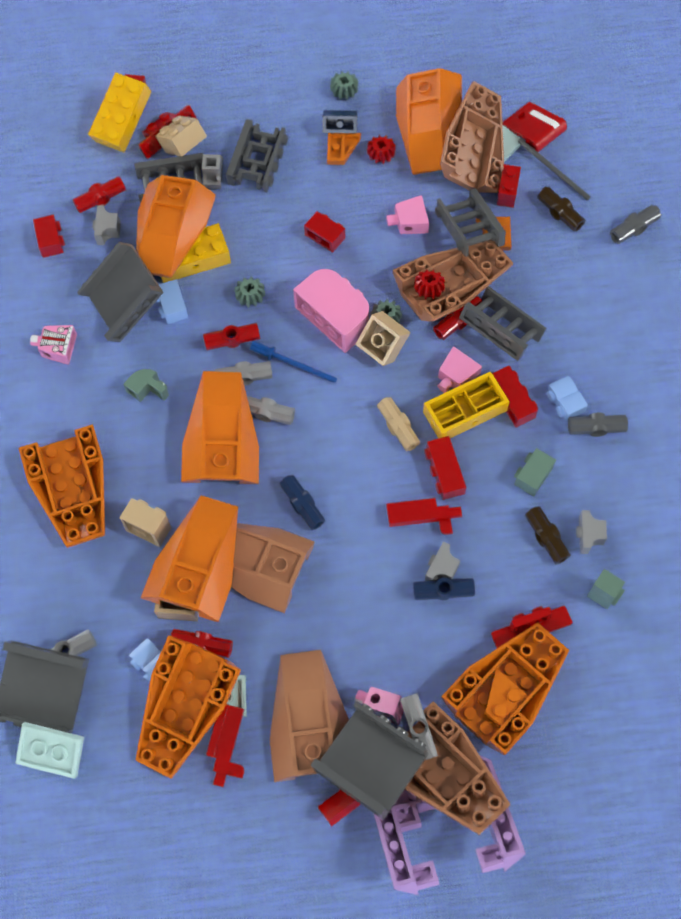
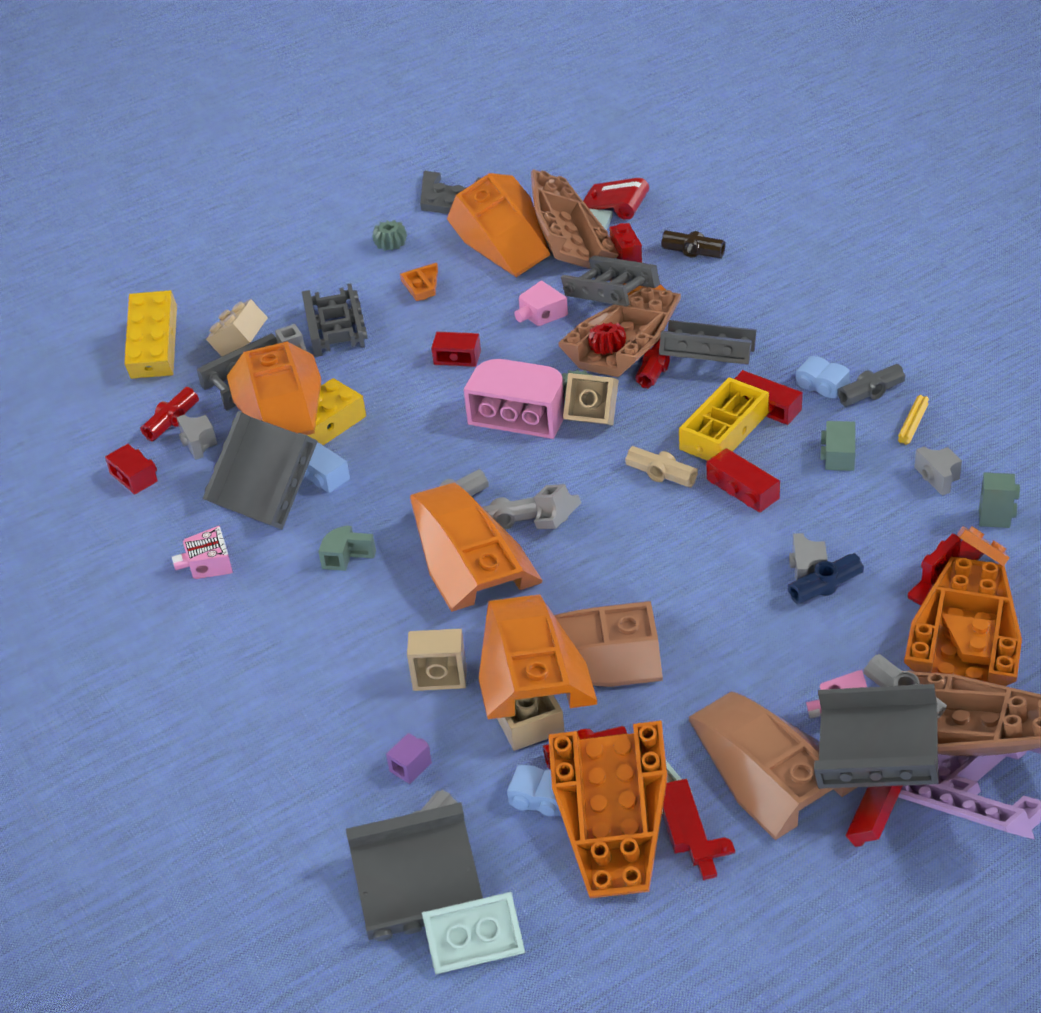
camera: 25 degrees left, 25 degrees down
orange wedge [18,424,105,548] -> none
red bracket [138,105,197,159] -> none
red piece [203,323,260,350] -> none
sand green gear [234,276,265,308] -> none
blue piece [249,340,337,383] -> none
dark blue piece [280,475,325,530] -> none
dark blue brick [323,110,358,133] -> none
red gear [367,134,396,165] -> none
red piece [386,498,462,535] -> none
bright pink torso [438,346,482,393] -> none
dark grey axle [518,138,591,201] -> none
dark brown piece [525,506,571,565] -> none
dark grey piece [610,205,661,244] -> none
none -> medium lavender brick [386,733,432,784]
none -> dark grey wing [420,171,481,214]
none -> light grey brick [534,484,581,529]
none -> yellow axle [898,395,929,445]
none -> orange wing [957,526,1010,566]

